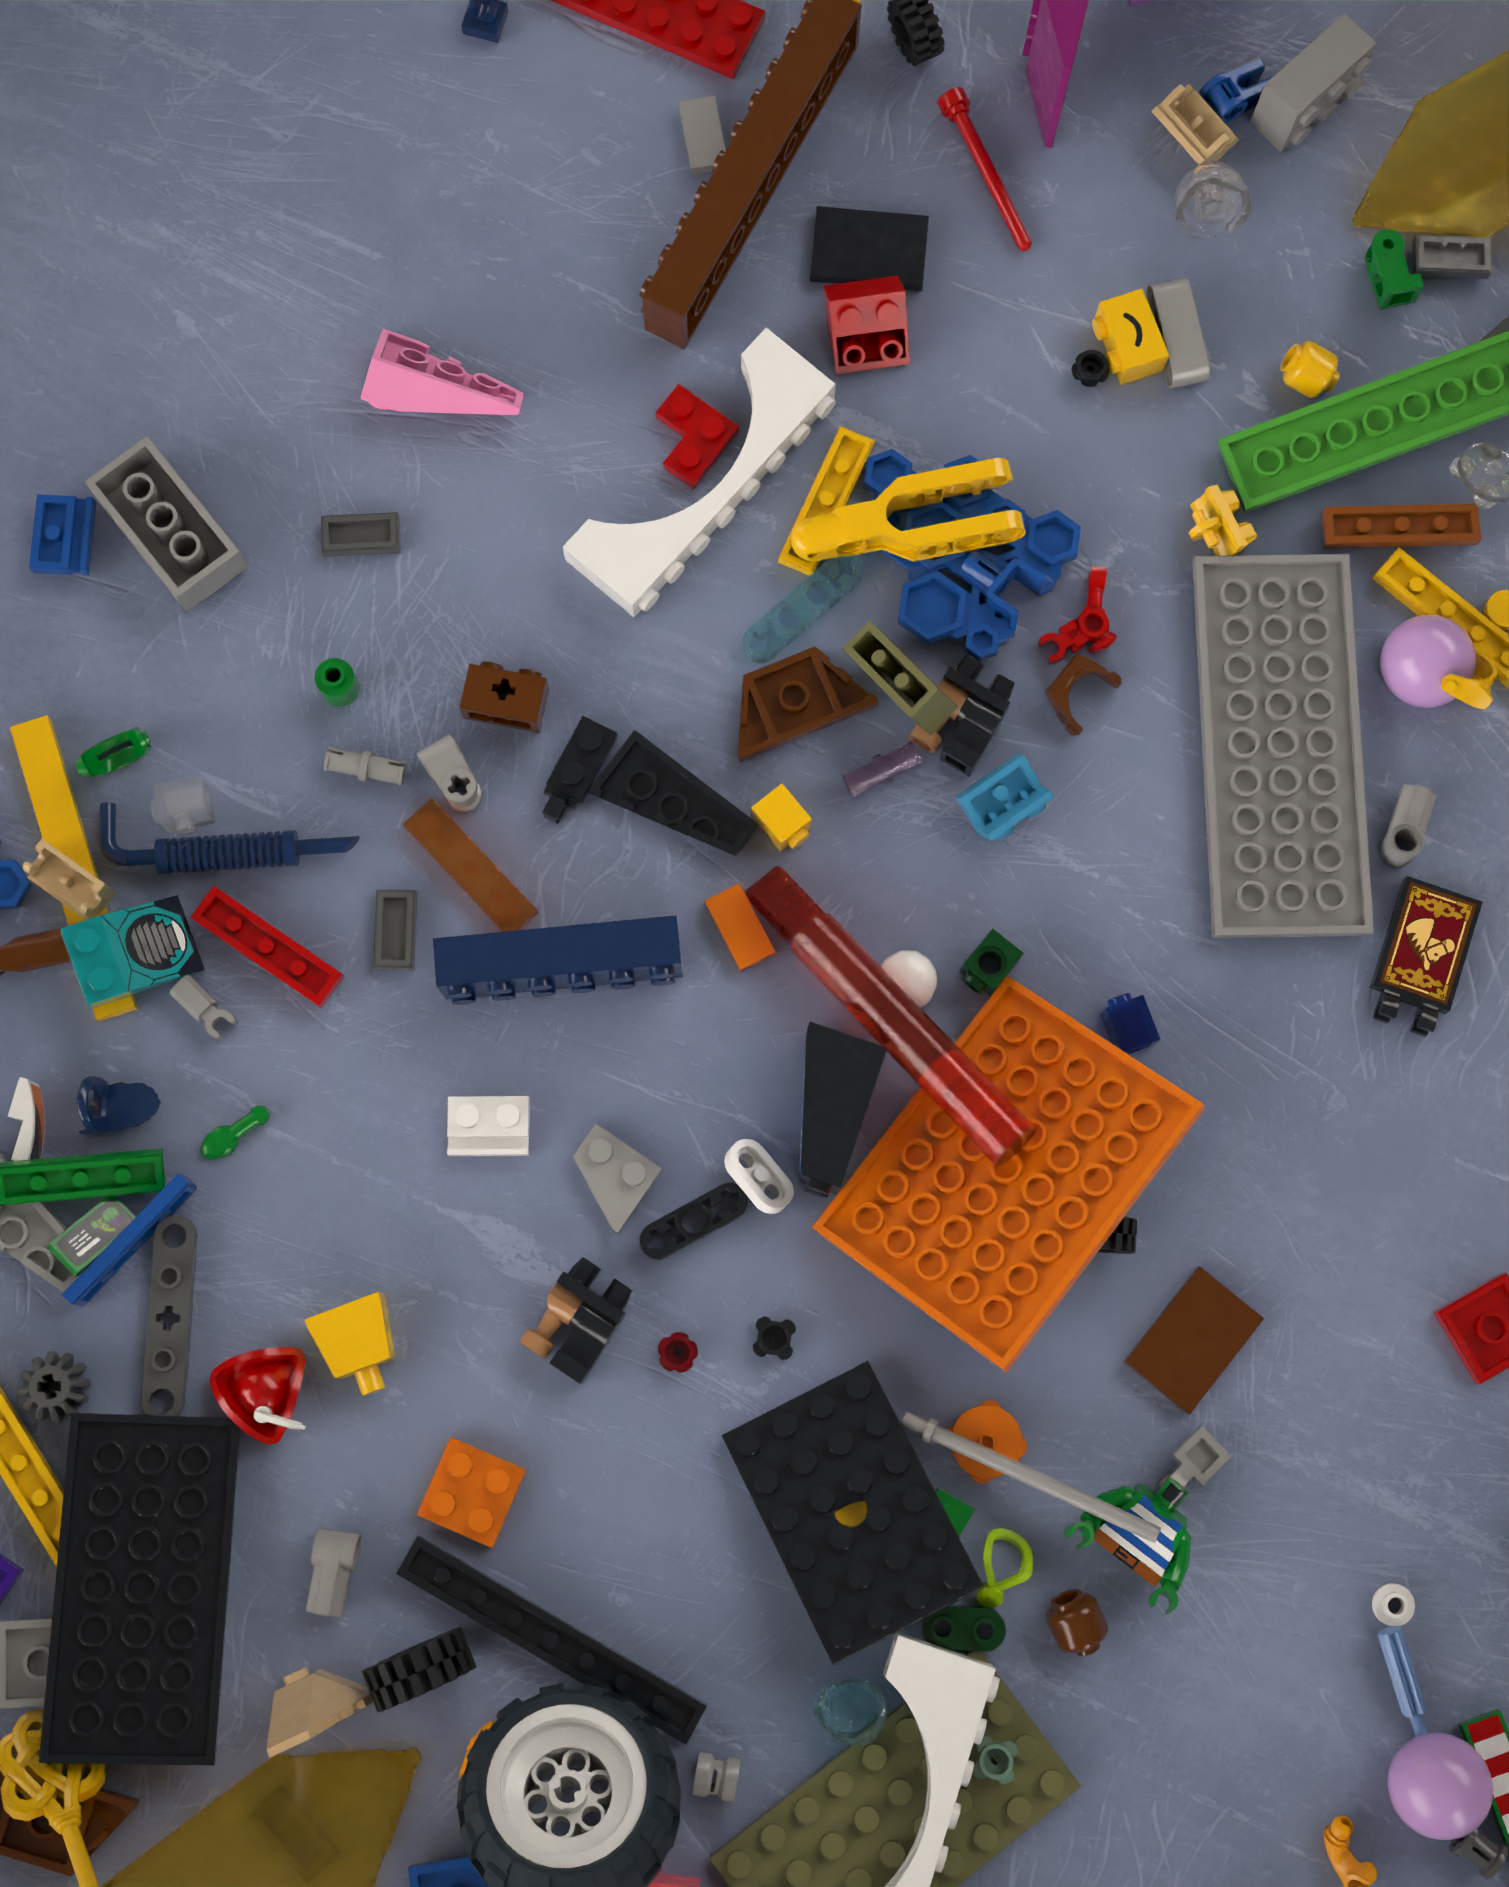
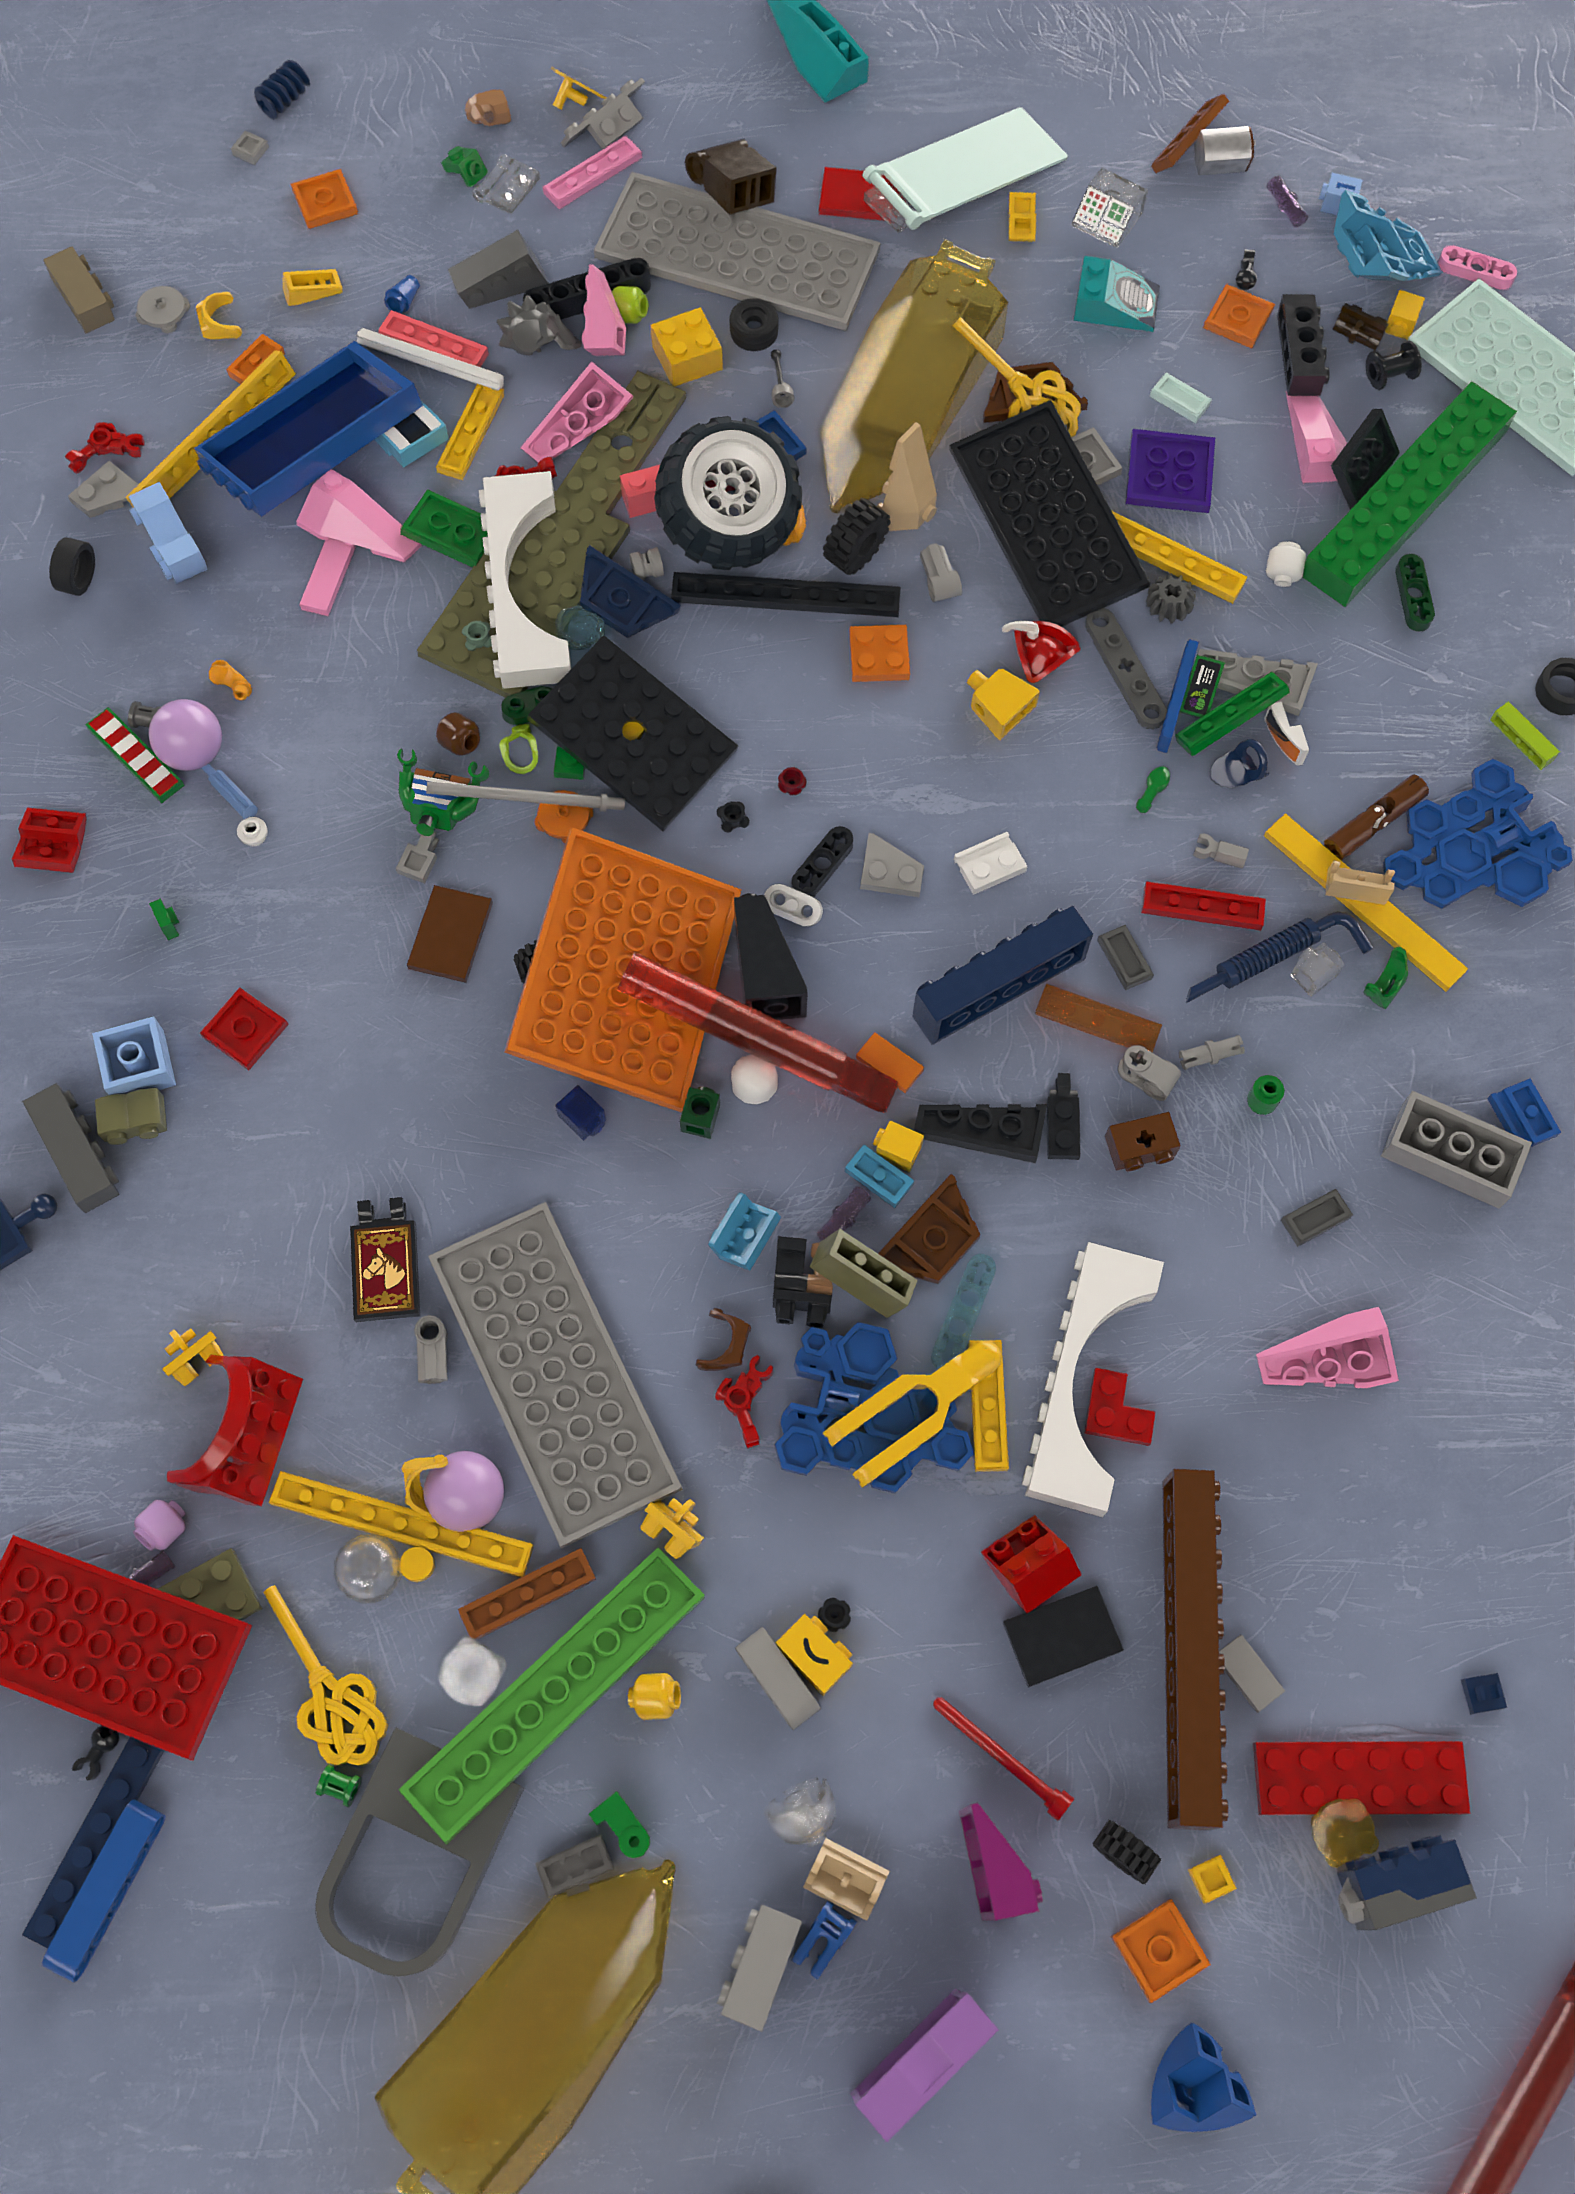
camera: 155 degrees right, 10 degrees down
slope [60,895,205,1010] -> none
black hips [519,1257,633,1384] -> none
none -> dark blue wing [579,545,681,638]
none -> dark azure plate [844,1145,914,1208]

